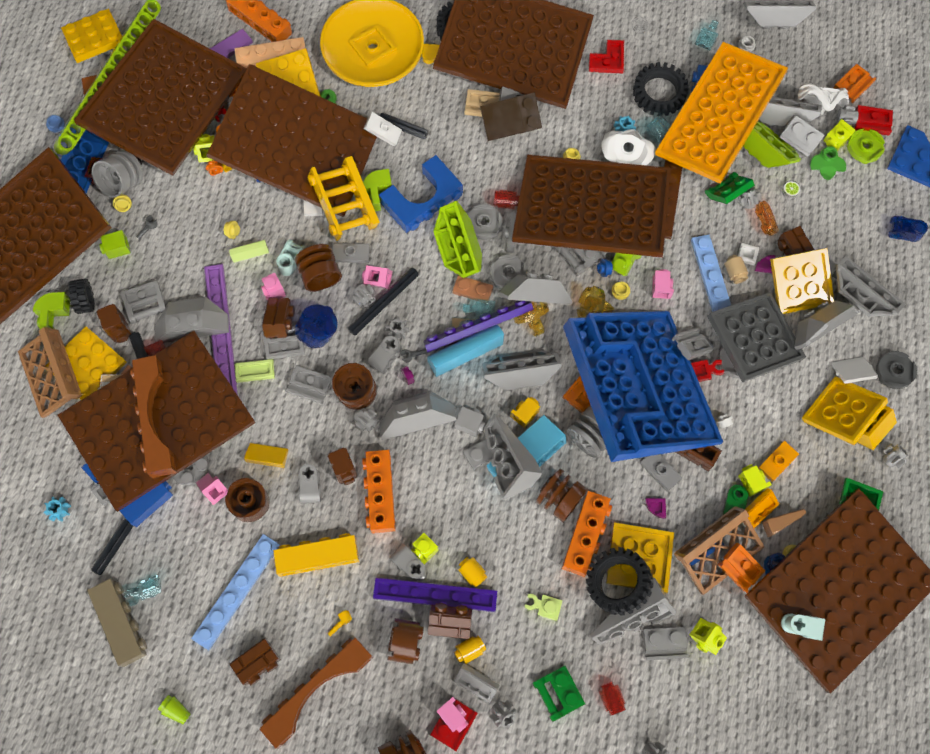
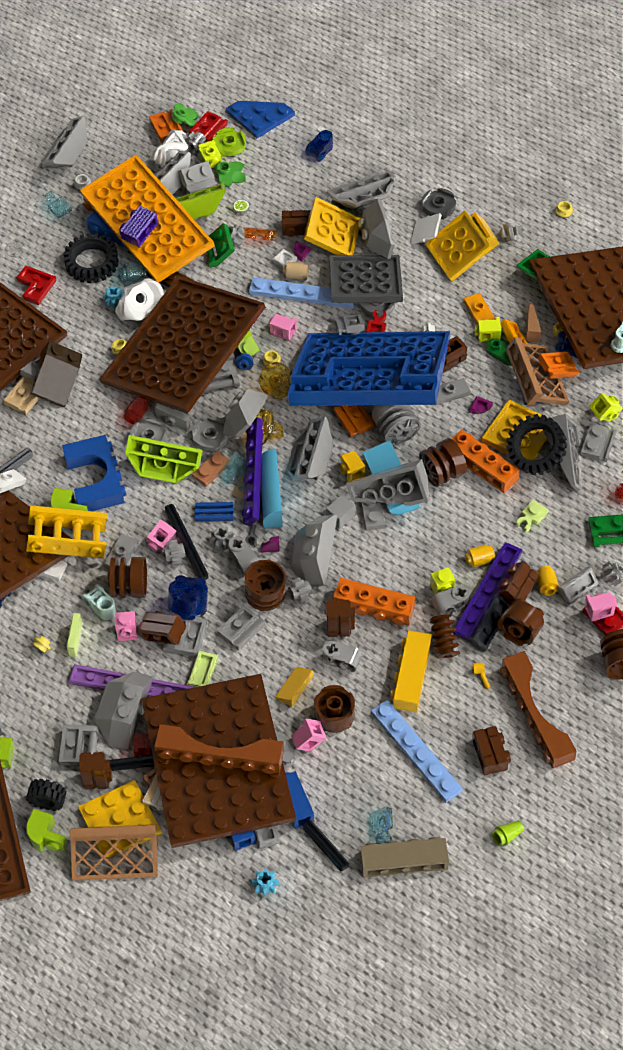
camera: 65 degrees left, 15 degrees down
none -> dark purple brick [119,205,159,247]
none -> bright green plate [171,103,199,127]
none -> blue tile [195,502,233,522]
none -> reddish brown piece [430,614,460,658]
none -> black tile [468,594,509,652]

